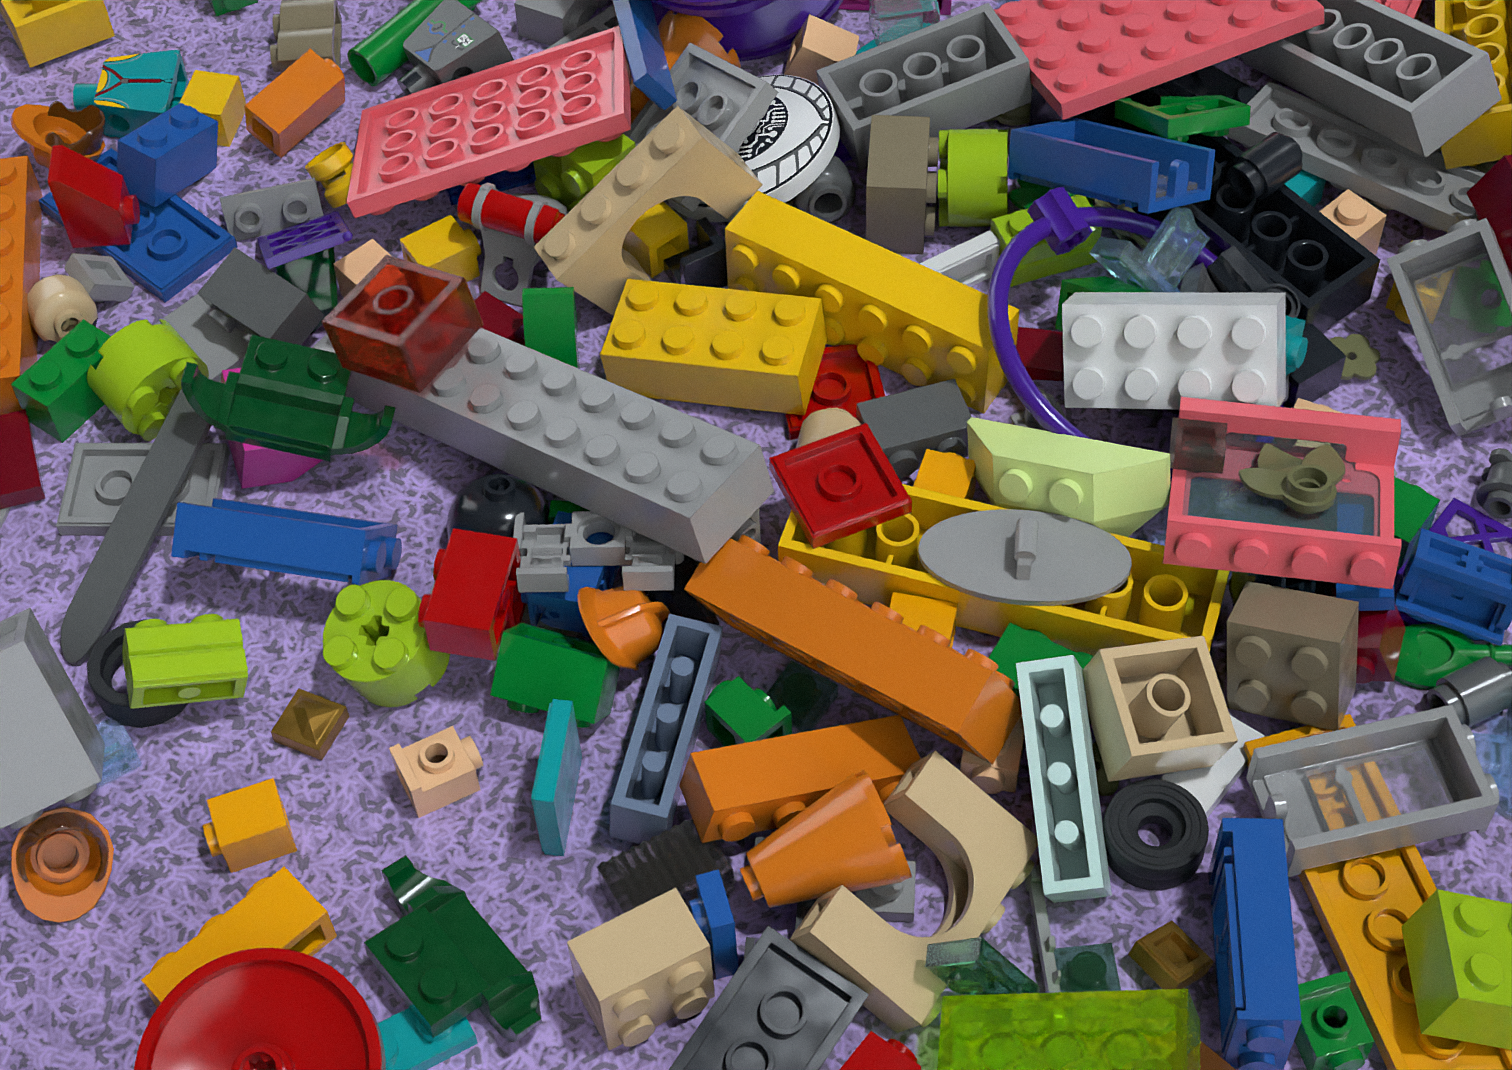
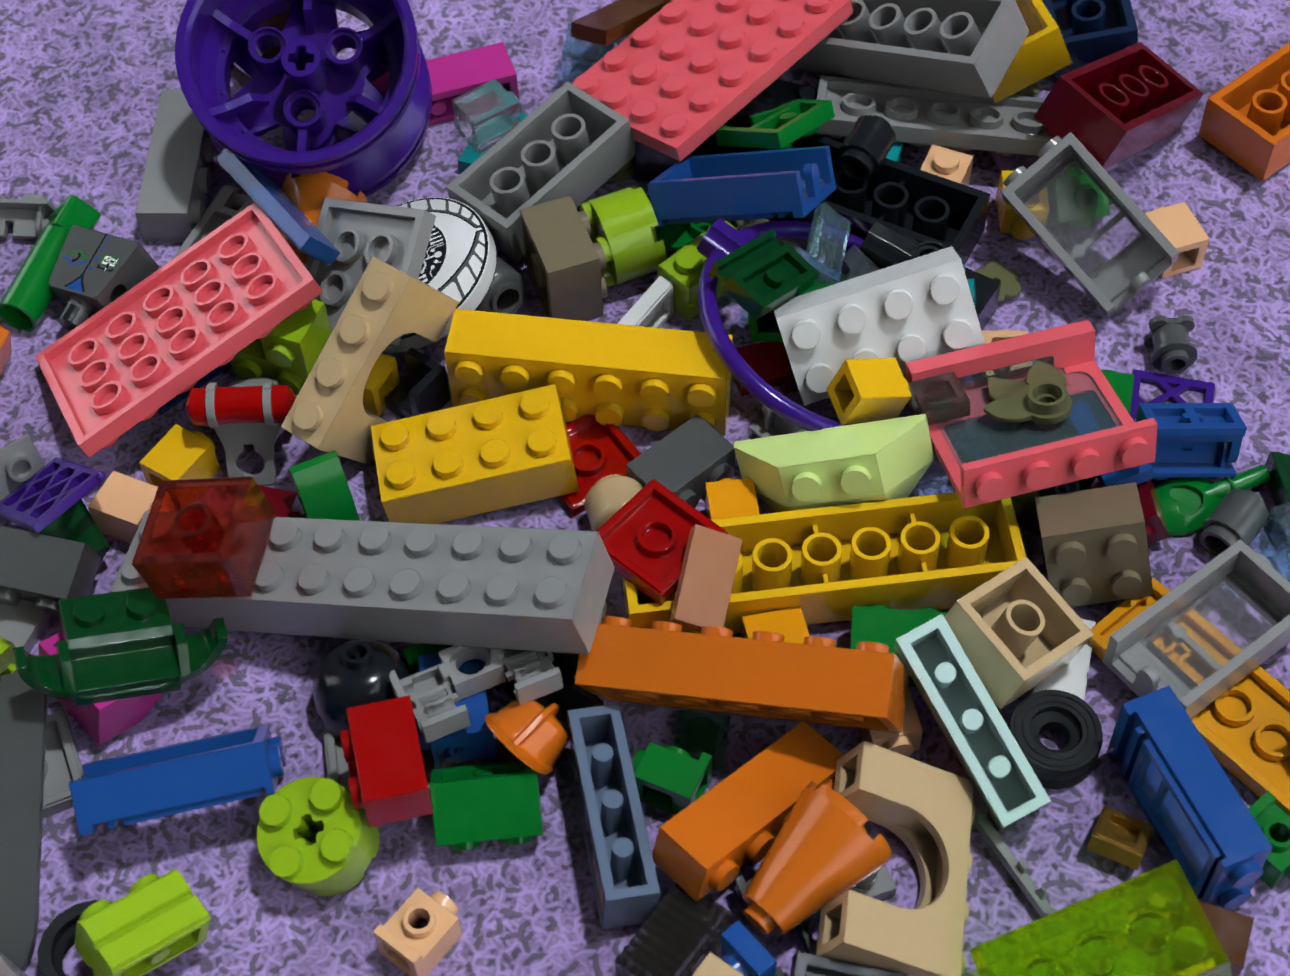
camera: 25 degrees left, 0 degrees up
pearl gold tile [271,688,350,760] -> none
yellow wheel [305,142,353,208] -> none
teal tile [531,699,582,856] -> none
light nougat brick [784,14,859,86] -> none
light grey shield [918,509,1132,606] -> none
clear green plate [925,937,1040,1019] -> none
clear green plate [1054,943,1123,1012] -> none
none -> nougat tile [669,524,743,633]
none -> dark green plate [708,229,820,320]
none -> yellow brick [826,358,912,426]

